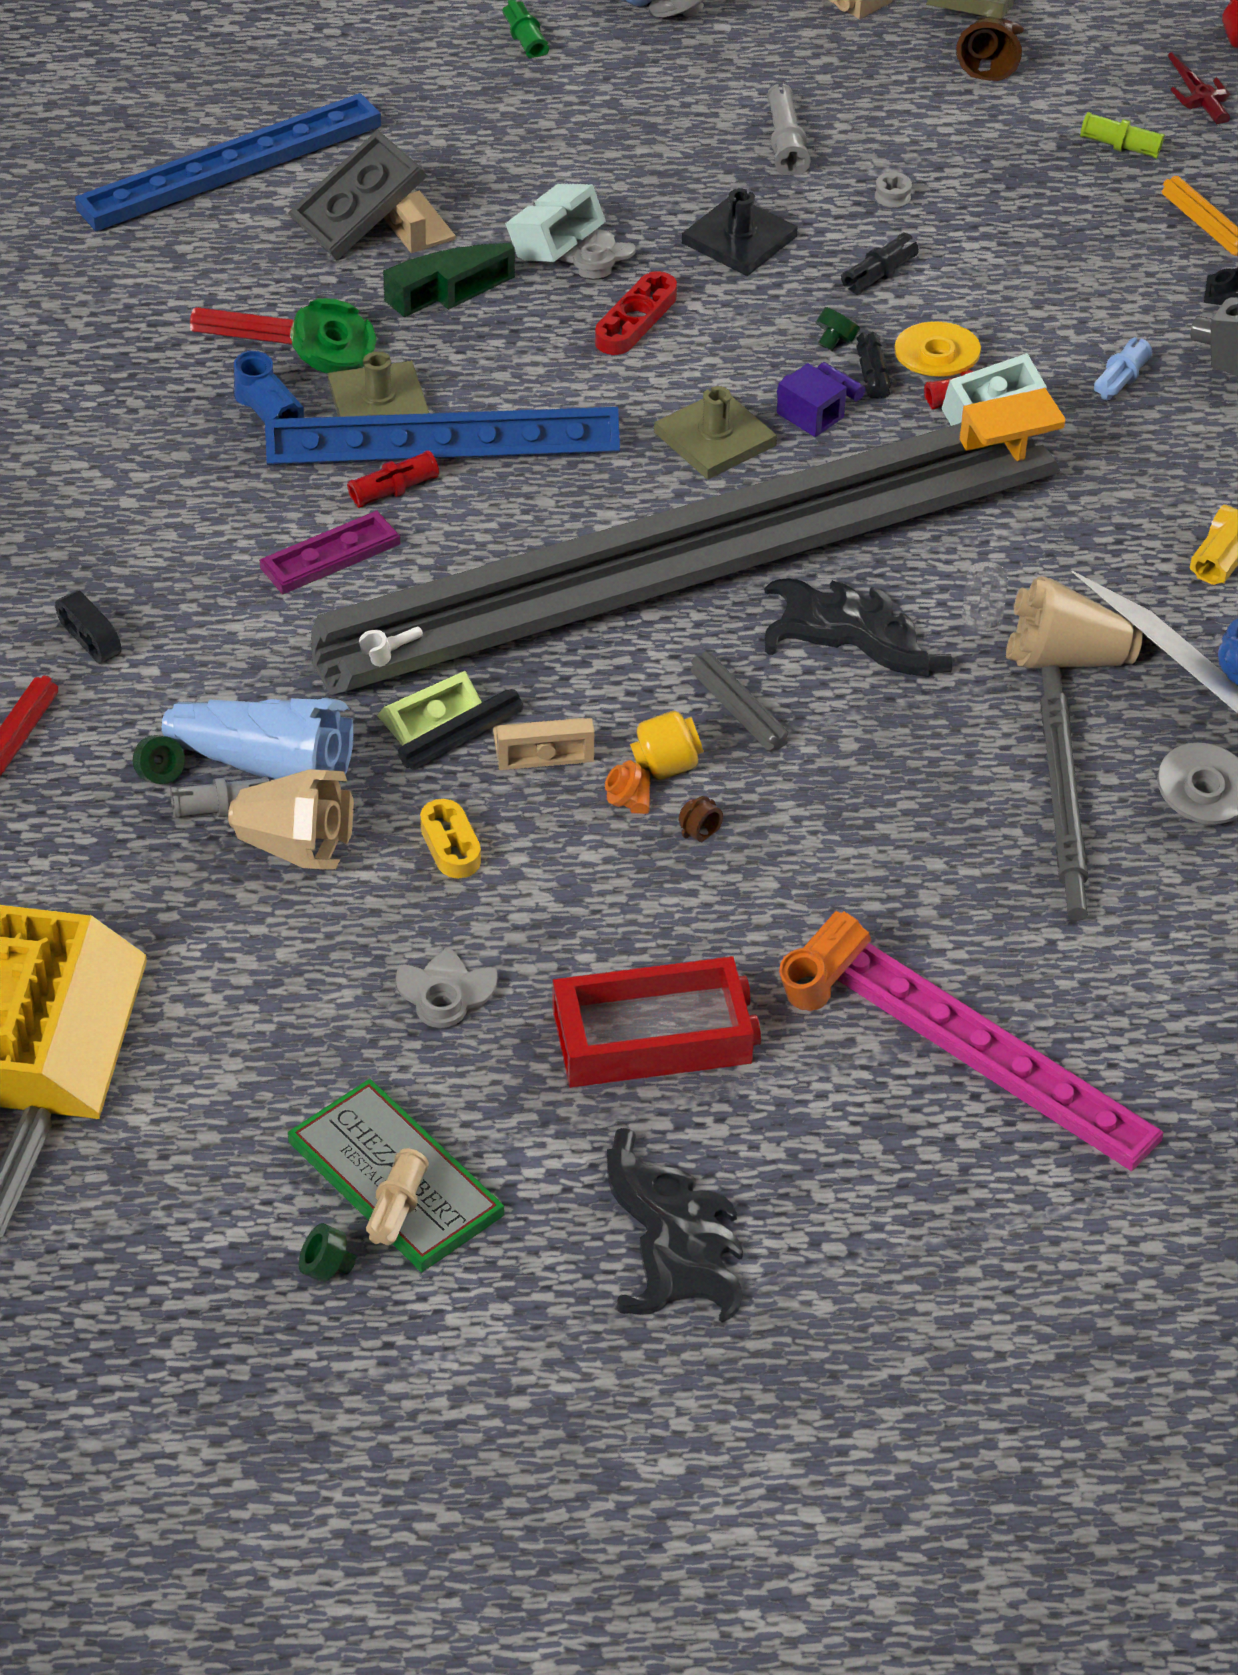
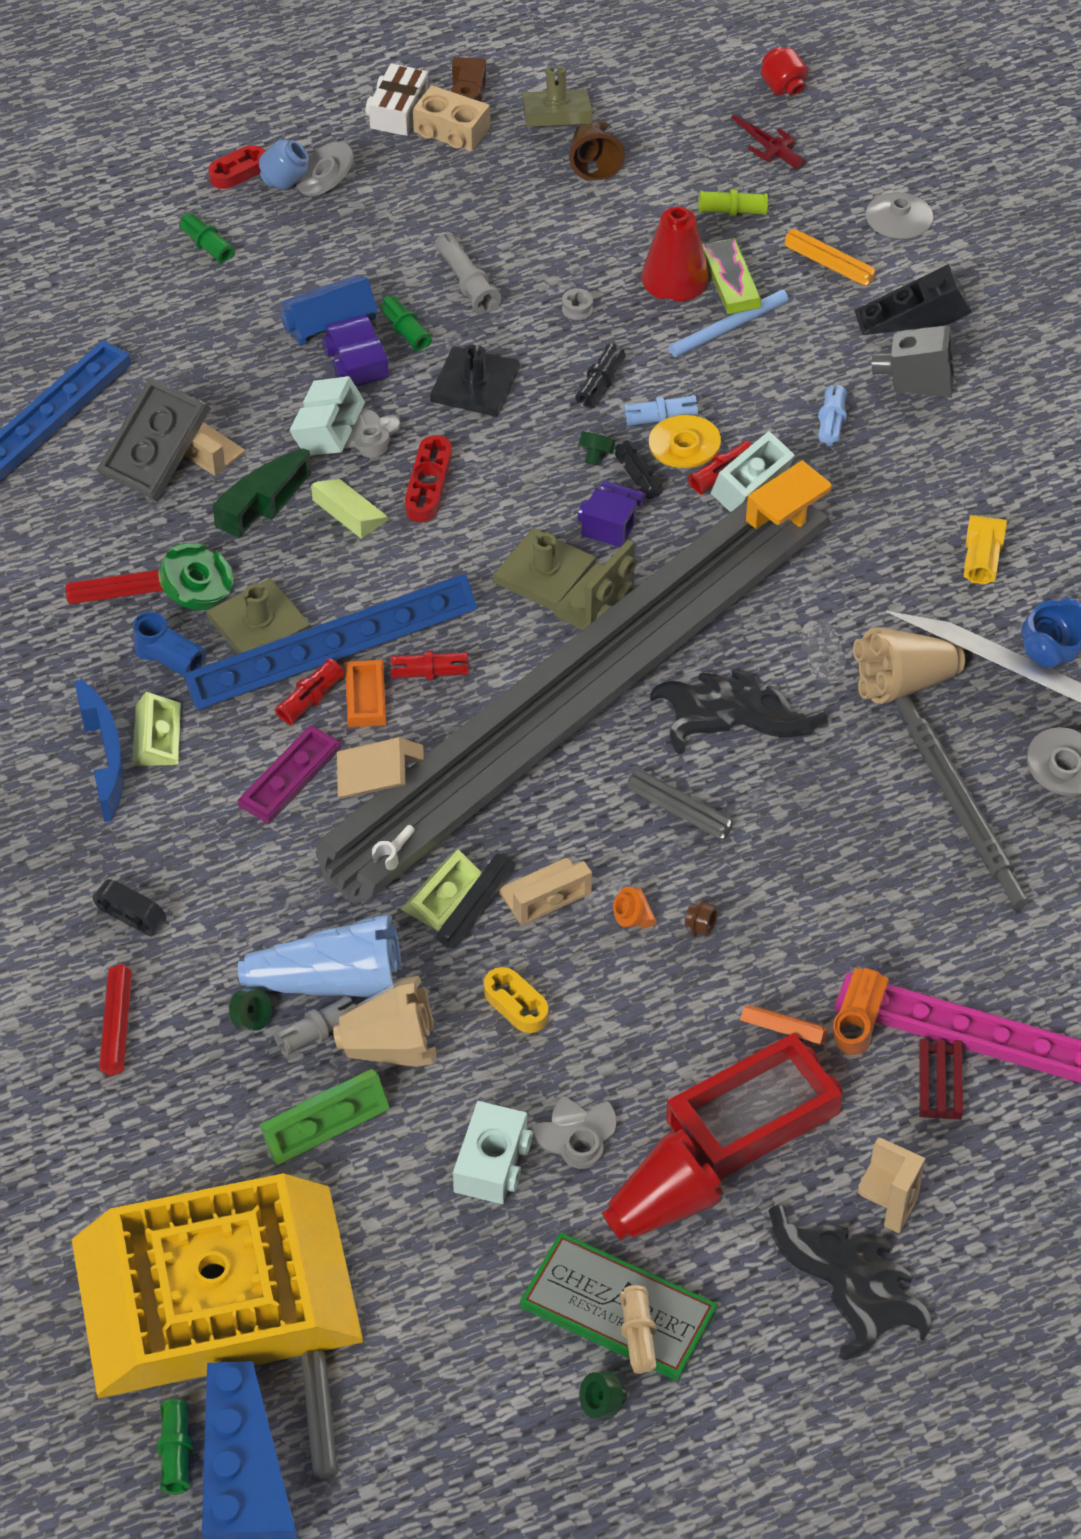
camera: 20 degrees left, 5 degrees up
yellow head [630,711,704,780] -> none
none -> blue slope [75,680,124,822]
none -> yellowish green slope [132,692,181,766]
none -> bright green plate [260,1069,390,1165]
none -> blue brick [281,275,378,346]
none -> yellowish green slope [311,479,389,539]
none -> dark purple brick [322,314,389,386]
none -> tan panel [337,737,424,799]
none -> orange tile [345,660,386,727]
none -> green axle [379,296,432,352]
none -> red pin [391,650,469,681]
none -> light aqua brick [453,1101,533,1204]
none -> olive bracket [554,540,637,630]
none -> red cone [601,1129,724,1241]
none -> light blue pin [624,395,698,427]
none -> red cone [641,206,710,302]
none -> light blue bar [668,290,788,358]
none -> tile [702,238,761,314]
none -> orange tile [740,1005,829,1044]
none -> tan panel [858,1138,925,1233]
none -> dark red tile [919,1039,963,1120]

